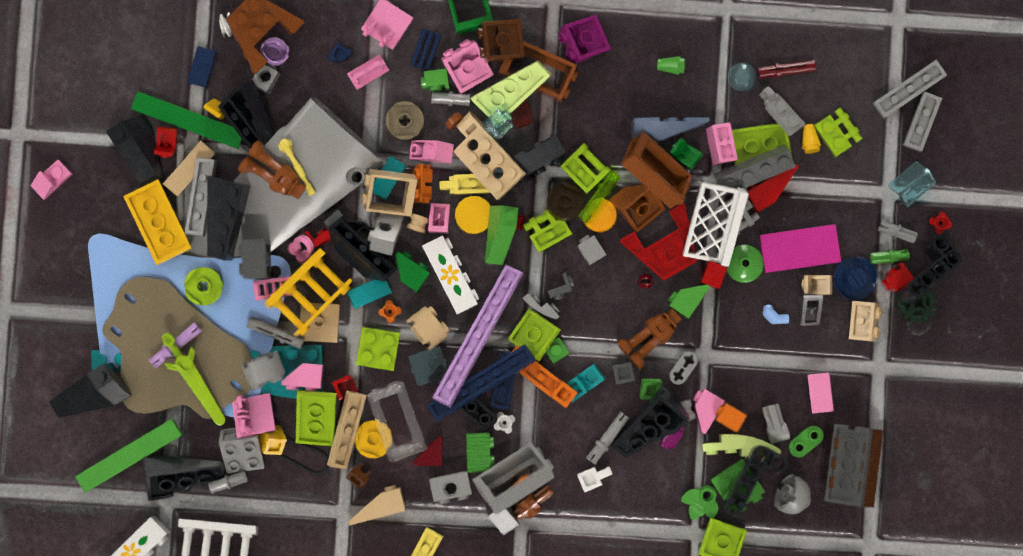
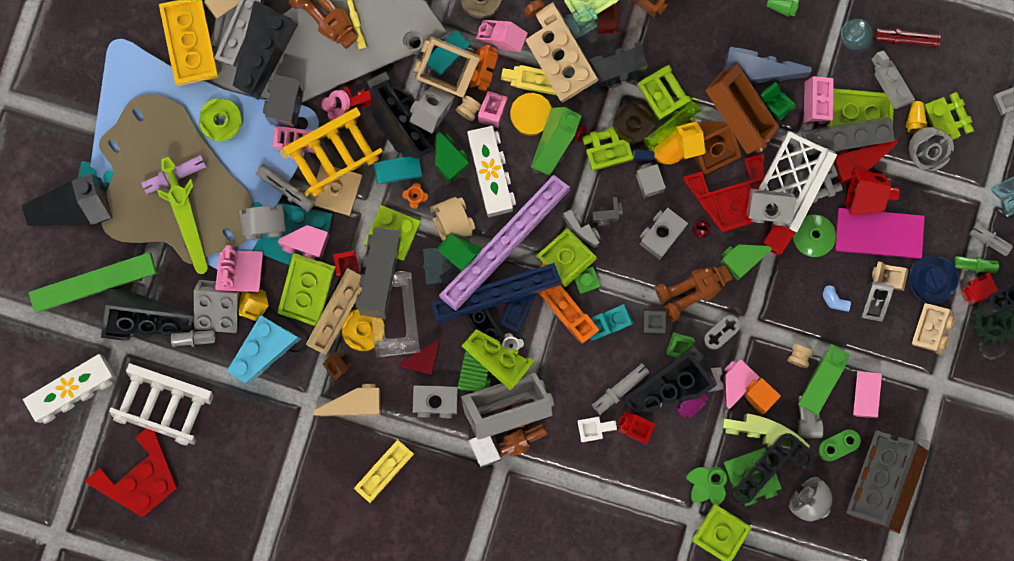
camera: 15 degrees right, 5 degrees down
none -> medium azure wedge [227,315,301,384]
none -> dark grey brick [355,227,401,319]
none -> green slope [437,233,482,271]
none -> lime wing [462,329,535,390]
none -> red bracket [617,412,656,444]
none -> dark blue tile [633,149,655,163]
none -> light grey brick [640,208,688,260]
none -> yellow panel [676,121,705,159]
none -> light grey brick [747,189,796,226]
none -> tan wheel [787,344,814,368]
none -> bright green slope [798,344,851,416]
none -> red torso [845,169,900,215]
none -> light grey cylinder [908,127,954,171]

